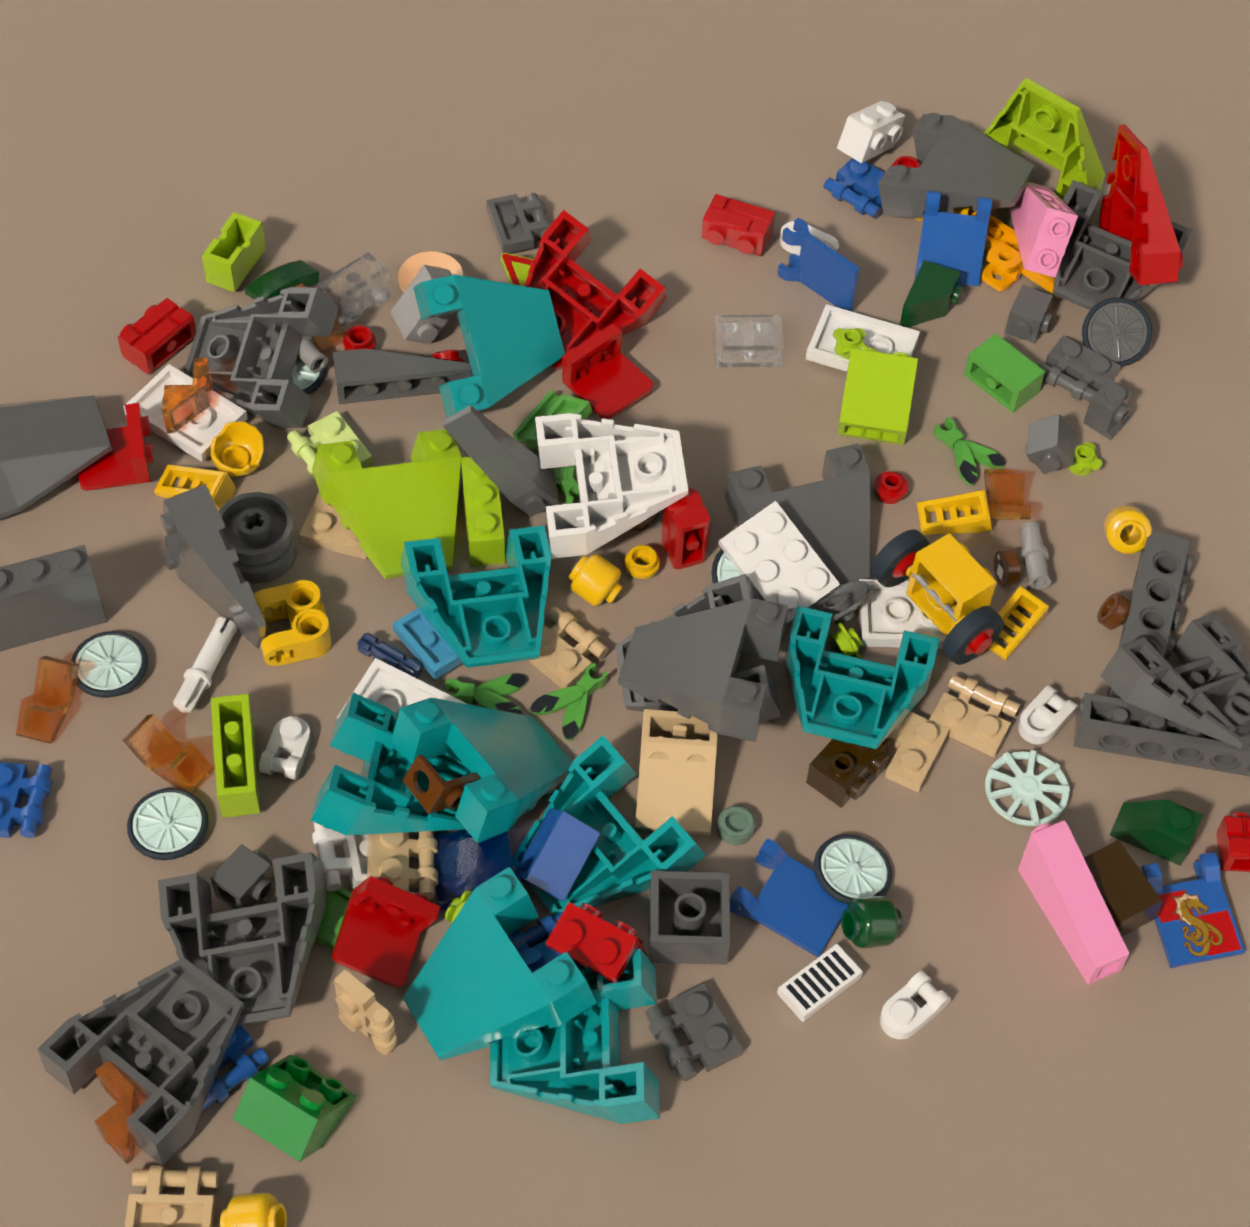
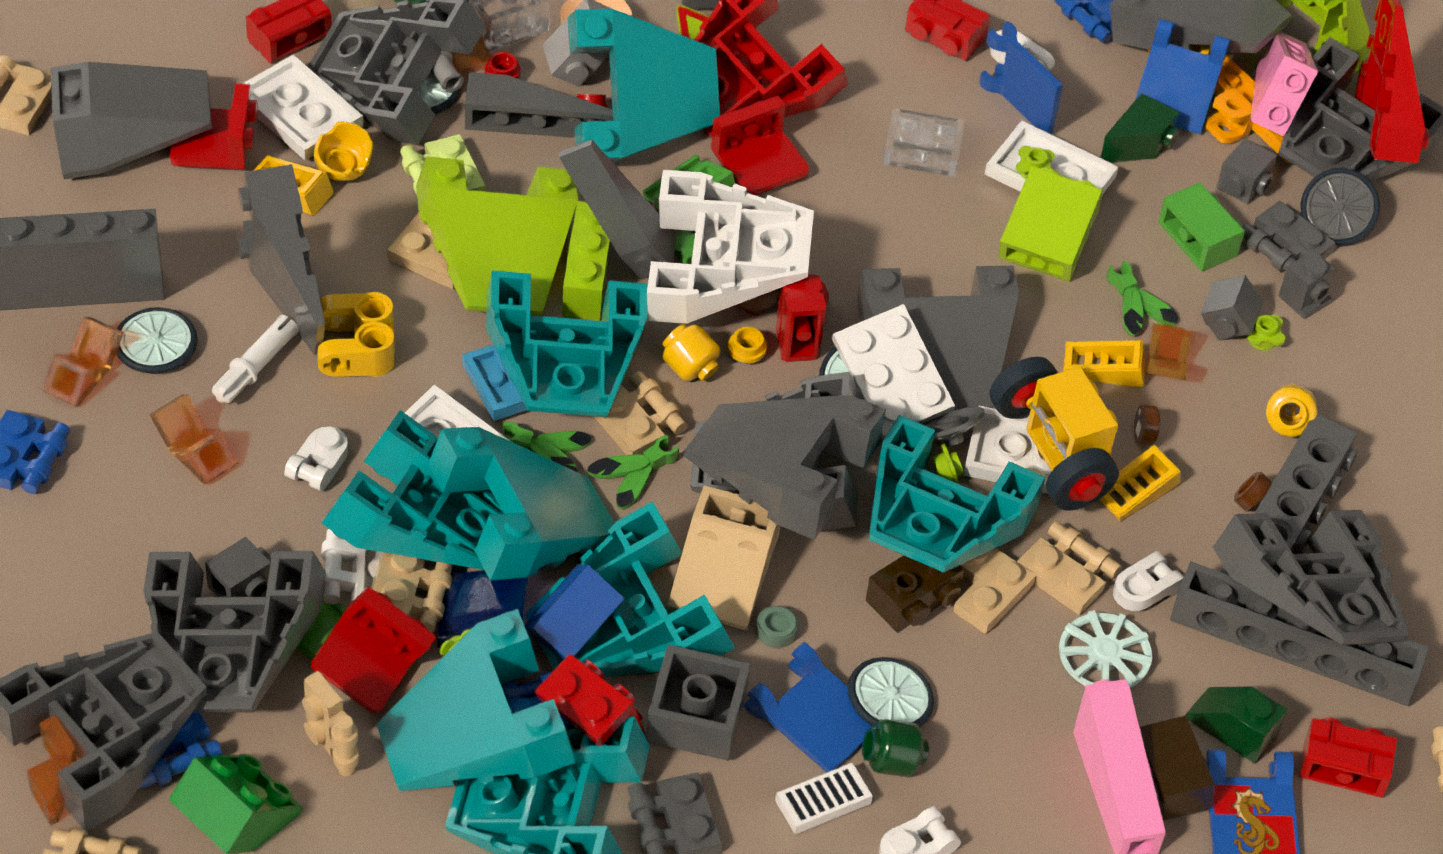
camera: 10 degrees right, 5 degrees down
light aqua wheel [127,788,208,860] -> none
clear orange slope [162,358,212,434] -> none
lime brick [211,694,260,818] -> none
dark grey wheel [219,492,297,584] -> none
dark blue axle [357,633,423,679] -> none
reddish brown bracket [403,755,481,814] -> none
red plate [874,471,908,504] -> none
light grey pin [1019,522,1051,590] -> none

